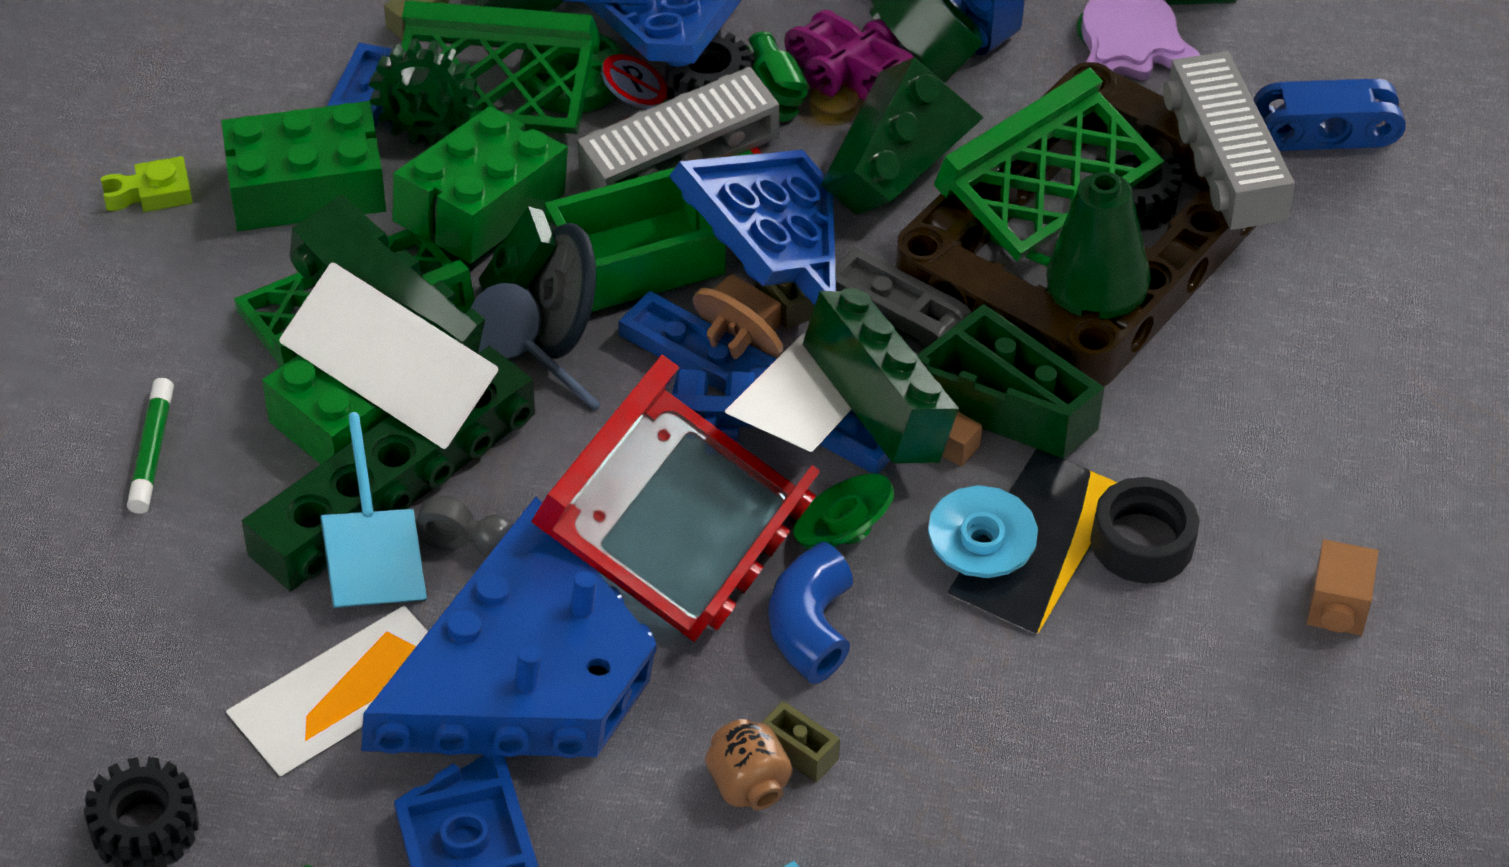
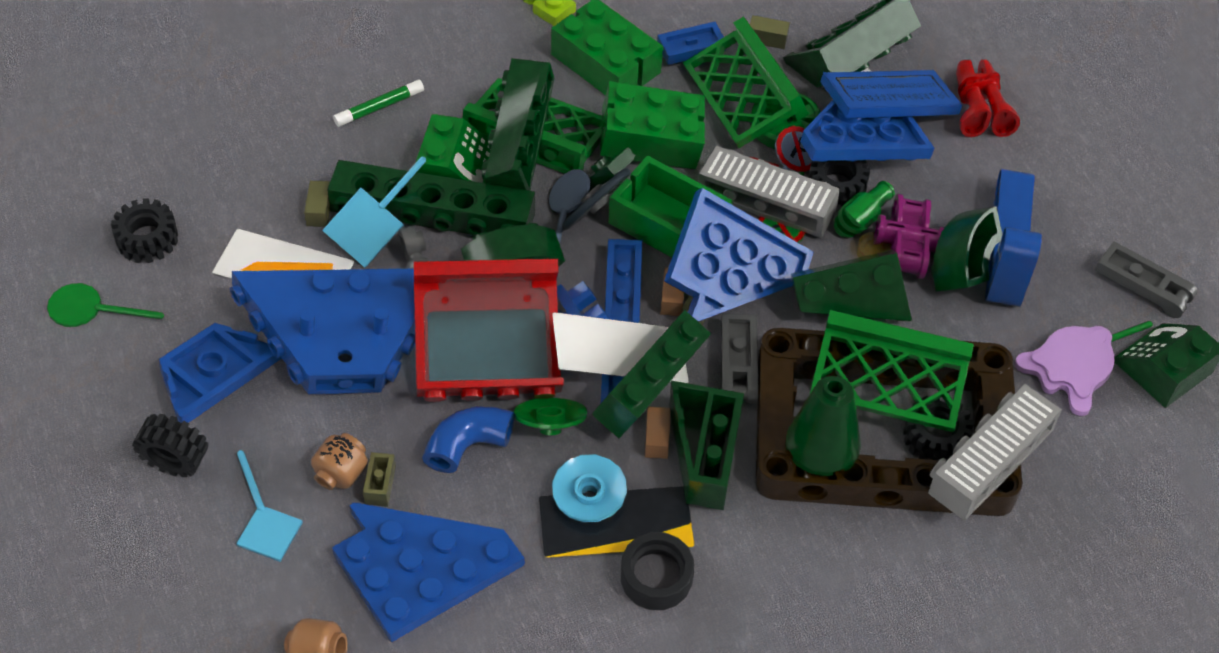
camera: 55 degrees right, 5 degrees up
white sticker [279,263,499,449] -> none
dark green gear [369,39,478,145] -> none
medium nougat piece [693,288,783,359] -> none
blue piece [1253,79,1406,151] -> none
none -> olive piece [304,180,330,227]
none -> blue wing [332,502,525,642]
none -> dark green brick [461,223,565,267]

